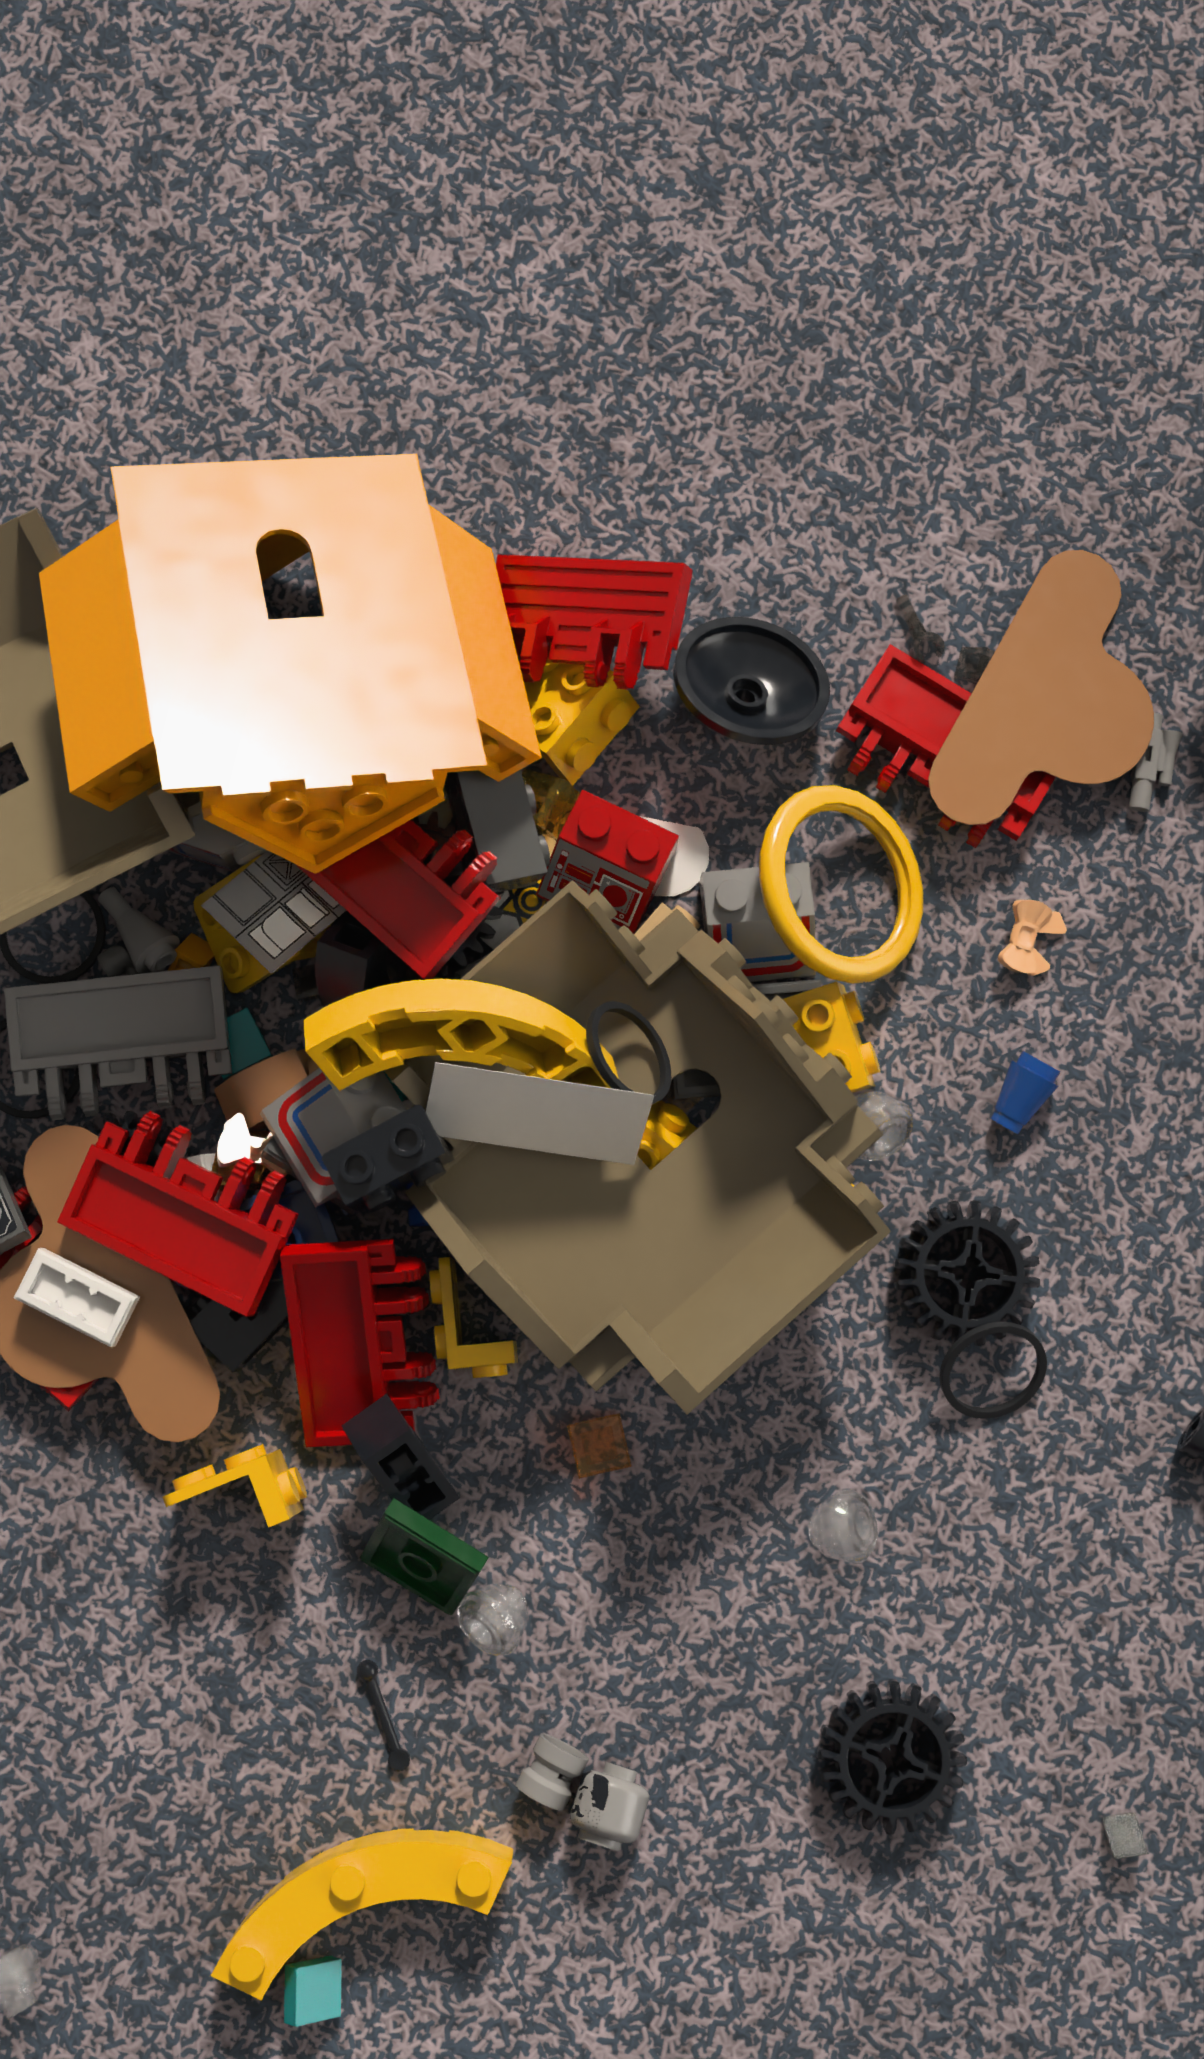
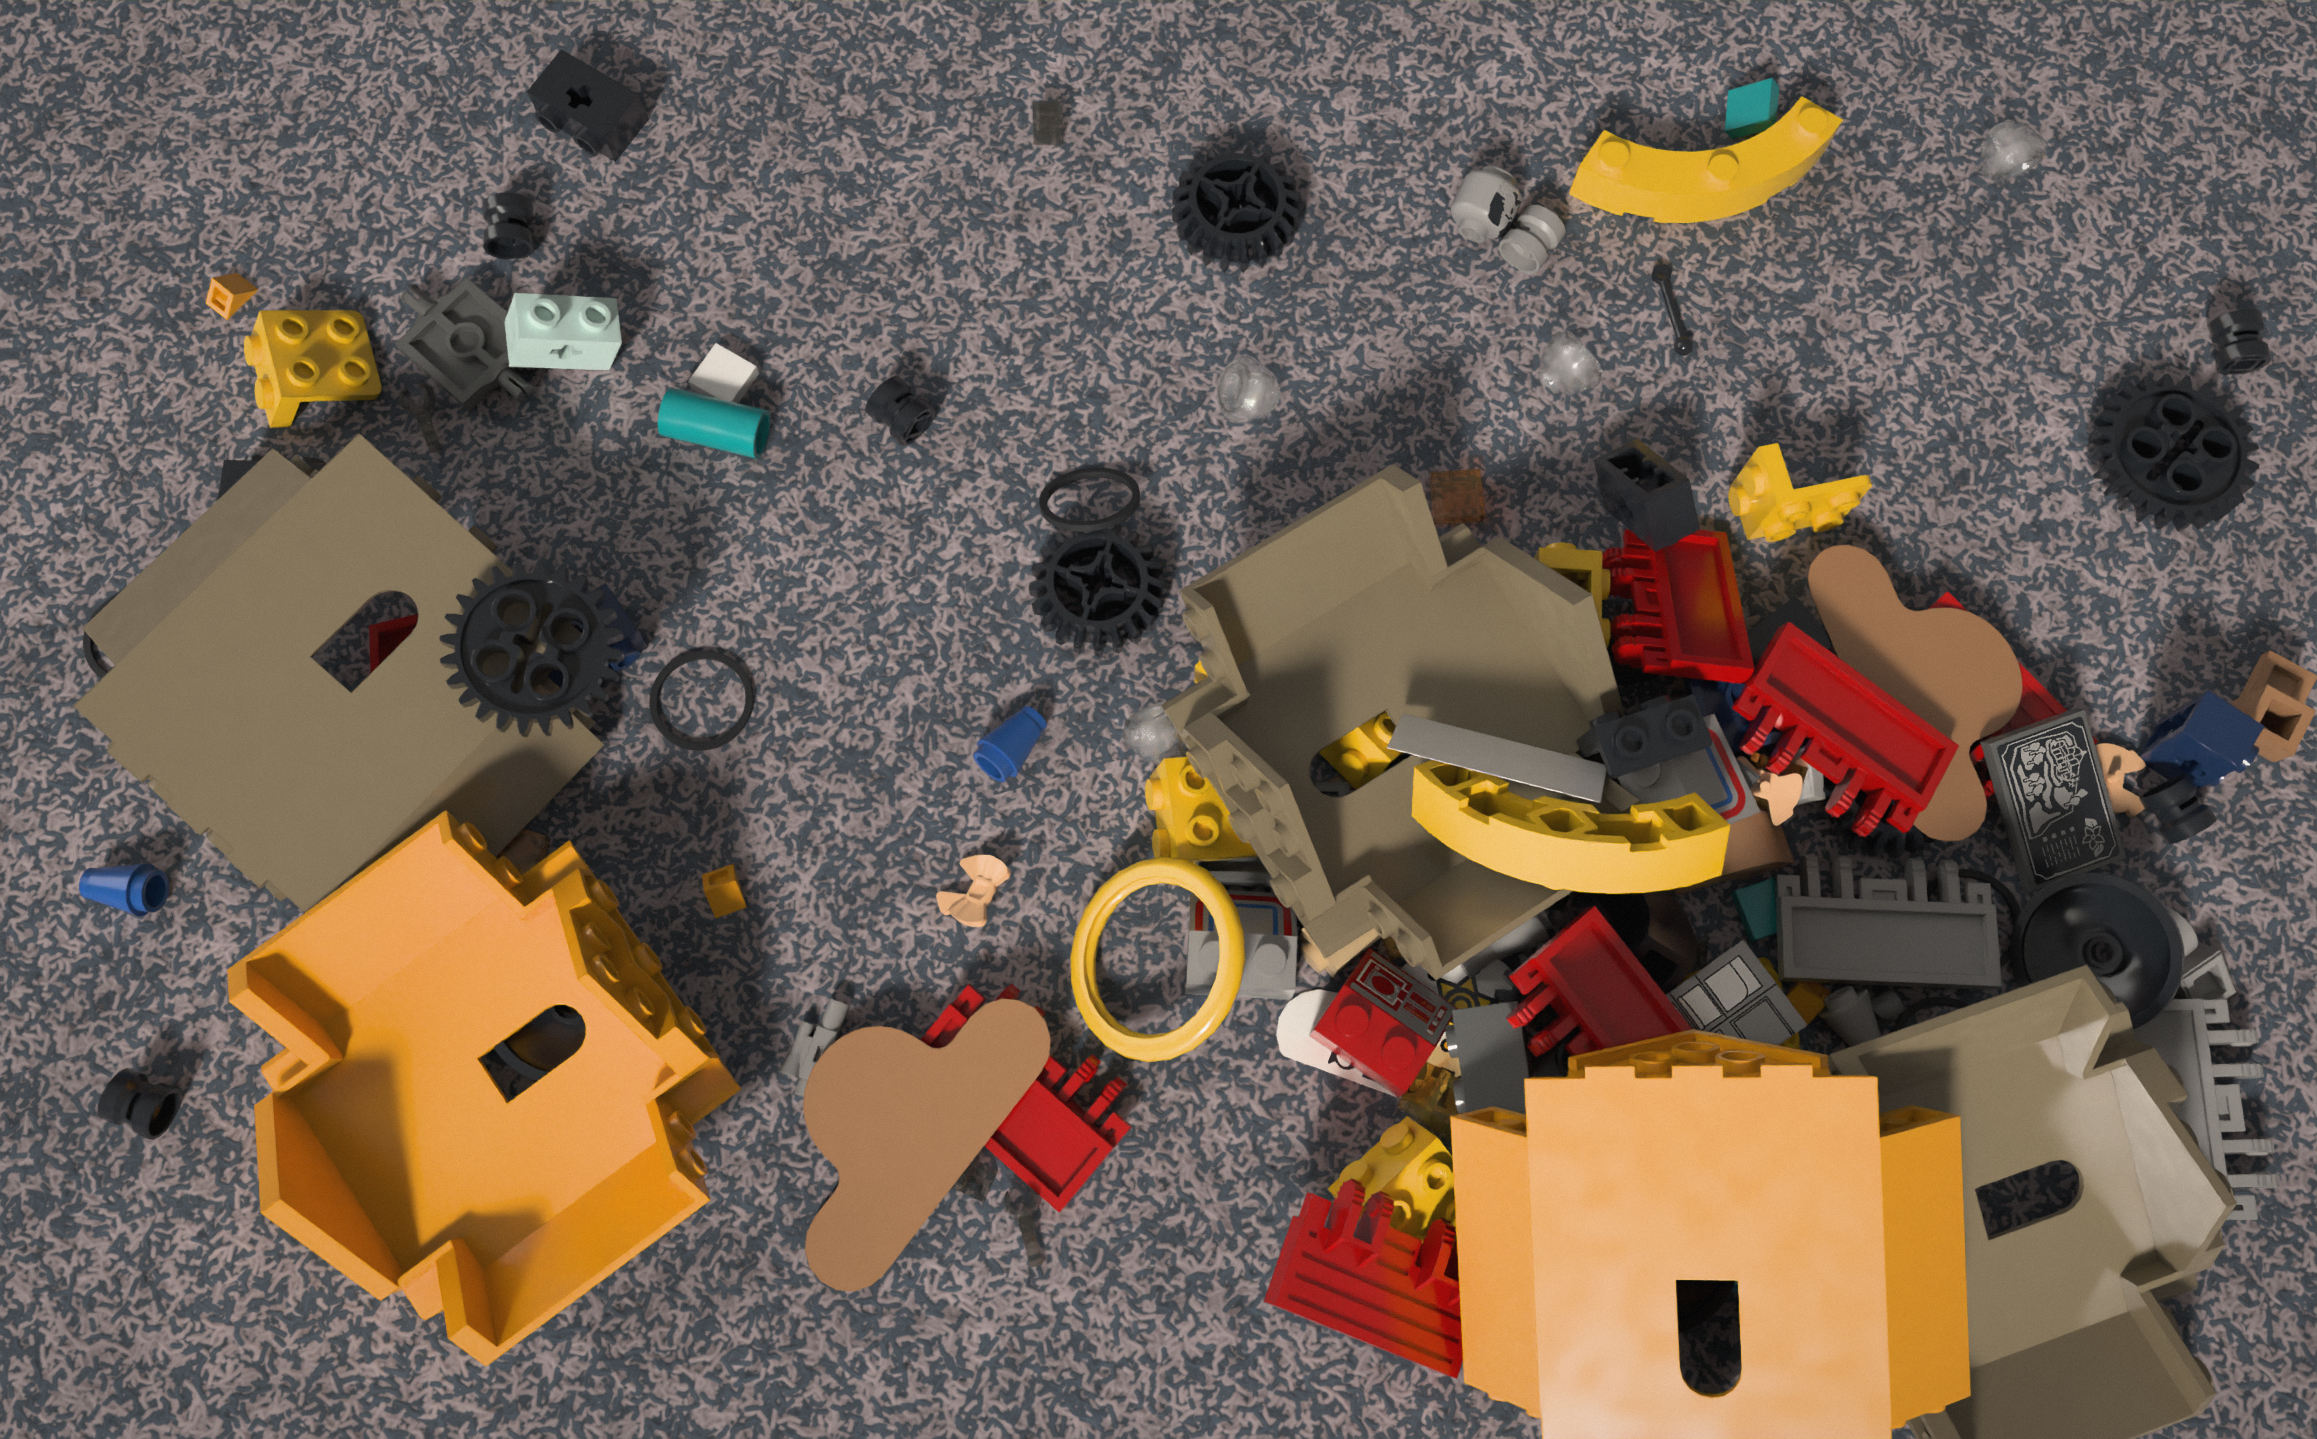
camera: 170 degrees left, 10 degrees down
white plate [14,1248,140,1348] -> none
dark green tile [360,1498,489,1615] -> none
black piece [586,1001,672,1105] -> none
black dish [673,617,830,745] -> none

